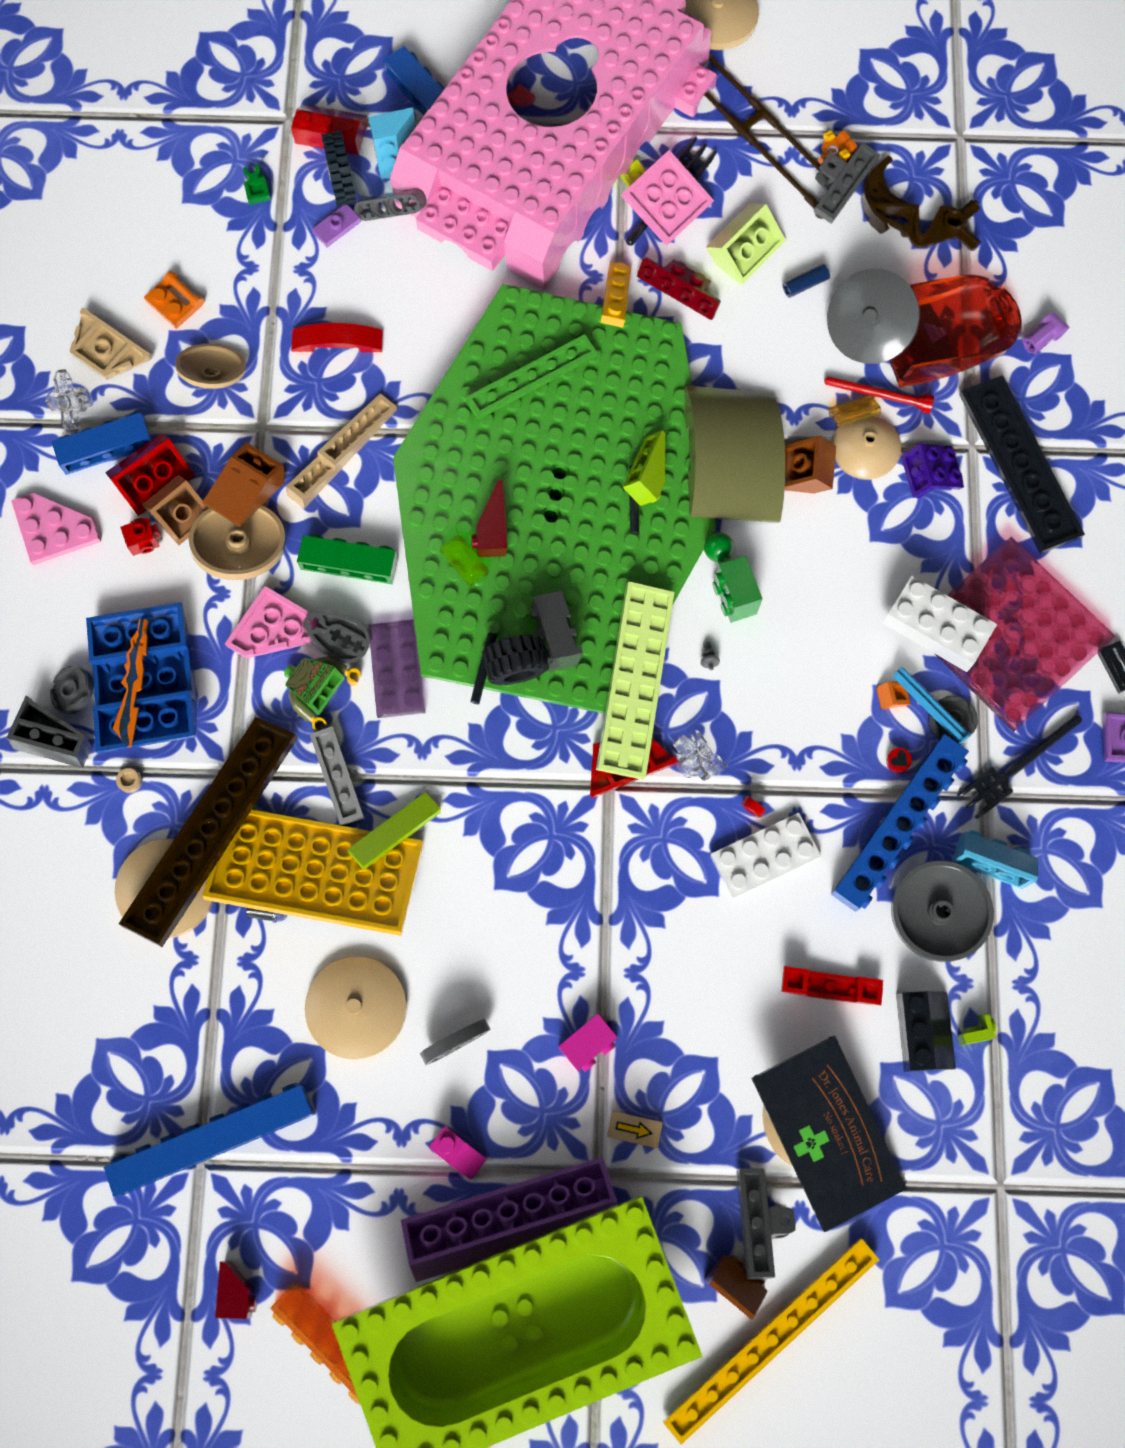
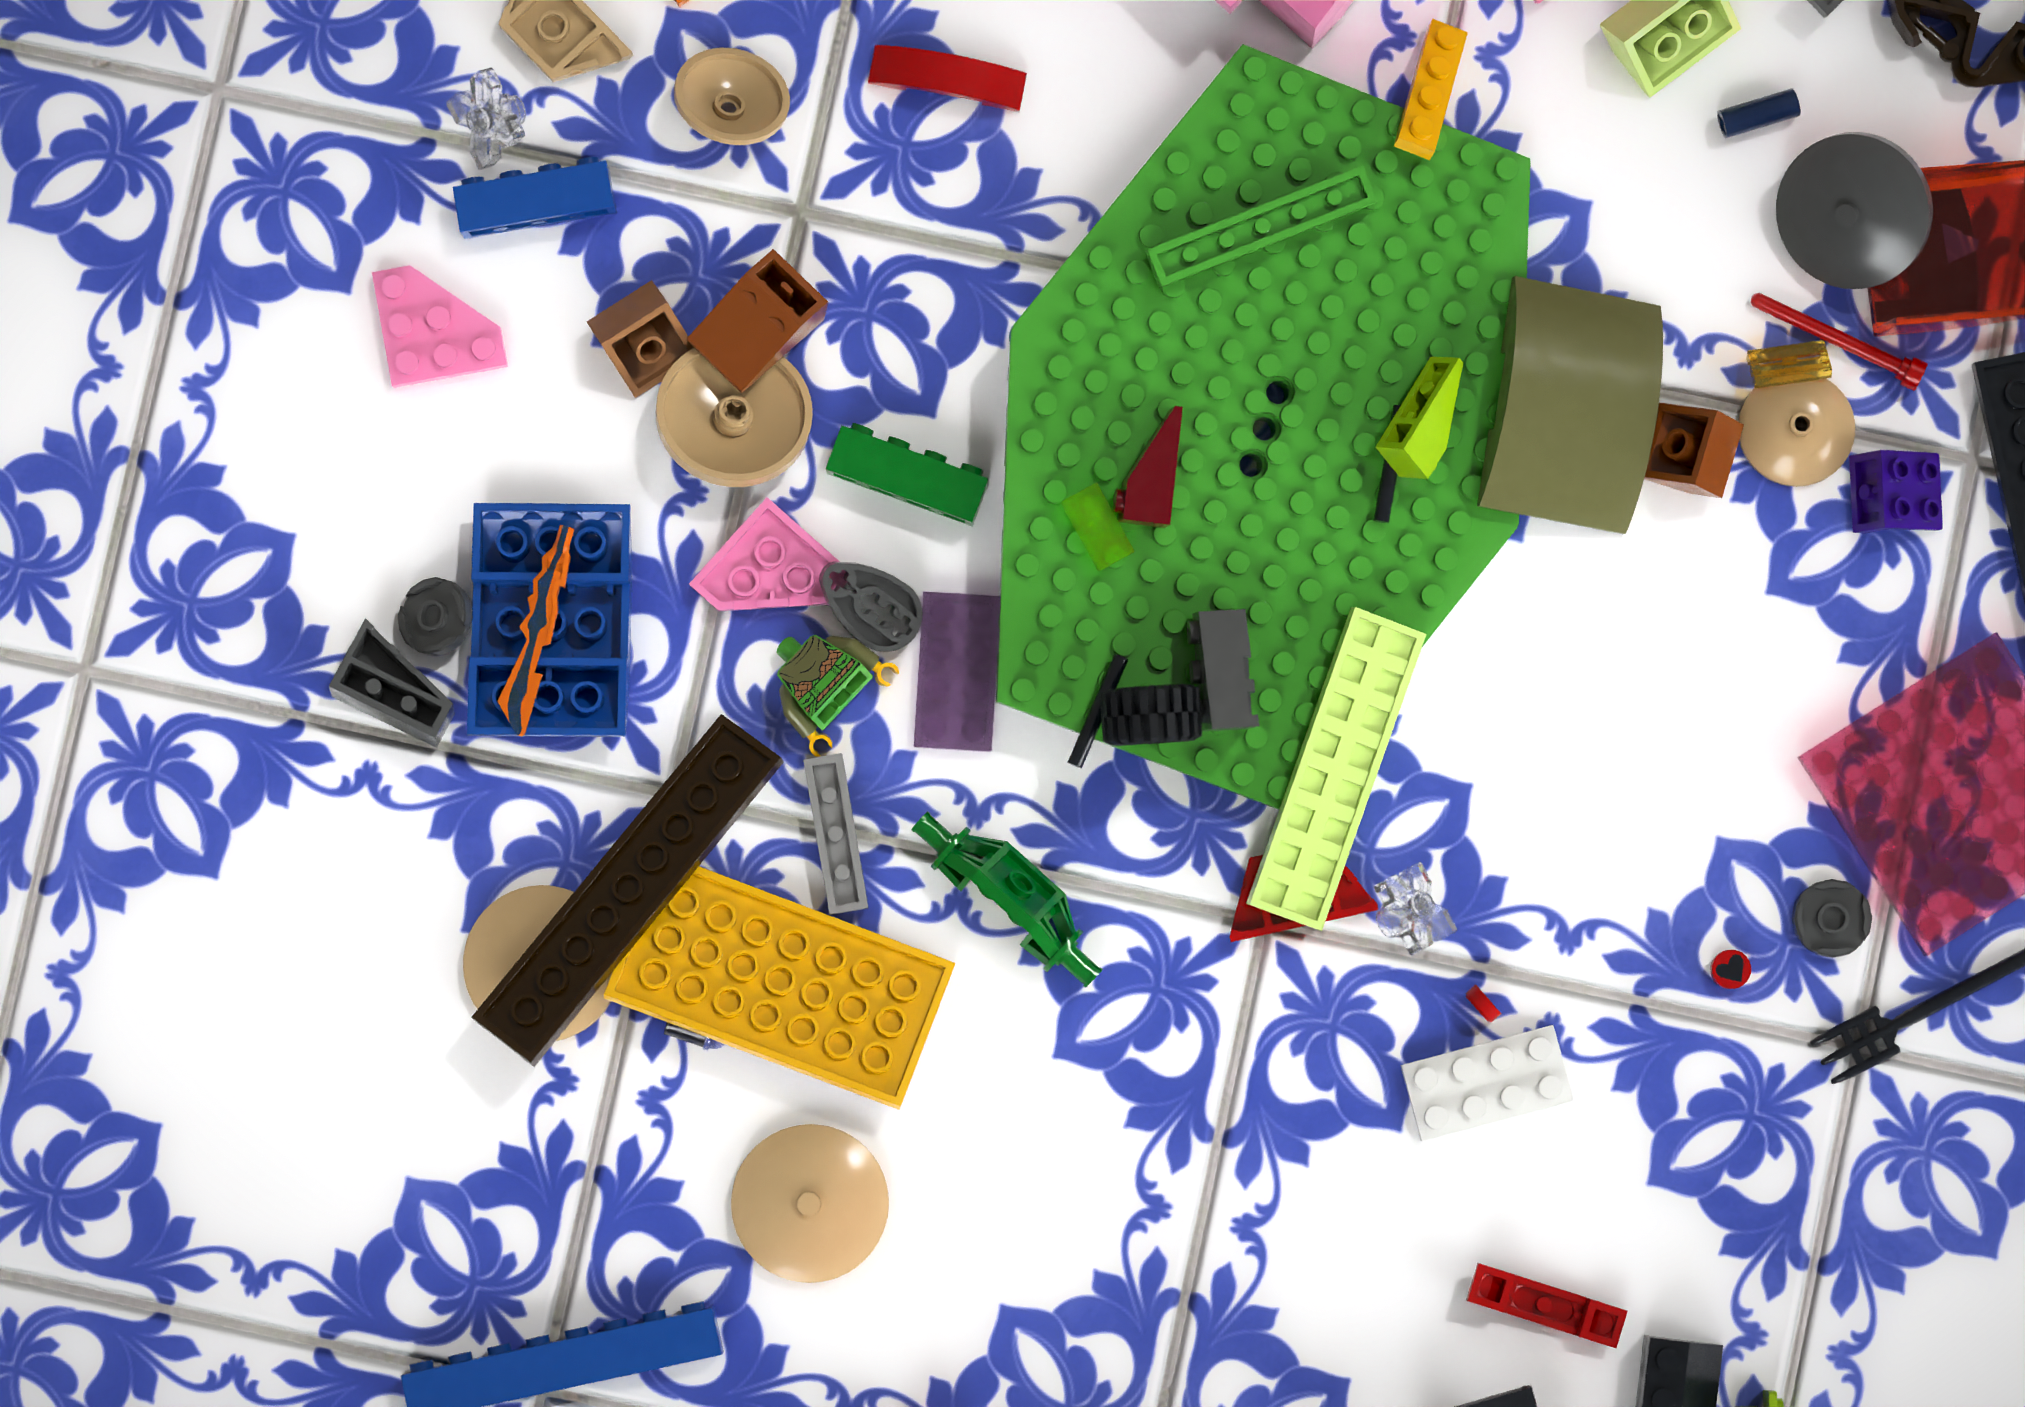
camera: 10 degrees right, 10 degrees up
red slope [105,433,195,516] -> none
tan tile [116,767,143,793] -> none
red brick [120,517,161,556] -> none
tan slope [286,394,397,509] -> none
lime tile [348,792,441,870] -> none
dark grey piece [419,1018,491,1065] -> none
dark pink brick [558,1014,618,1072] -> none
dark red bracket [637,257,721,320] -> none
dark grey hair [700,641,720,671] -> none
green brick [704,532,763,623] -> none
blue brick [831,734,969,912] -> none
orange slope [876,682,911,709] -> none
white brick [883,576,997,672] -> none
dark grey dish [891,861,994,962] -> none
dark azure axle [893,667,973,745] -> none
medium azure slope [952,830,1038,889] -> none
none -> green plate [911,811,1103,988]

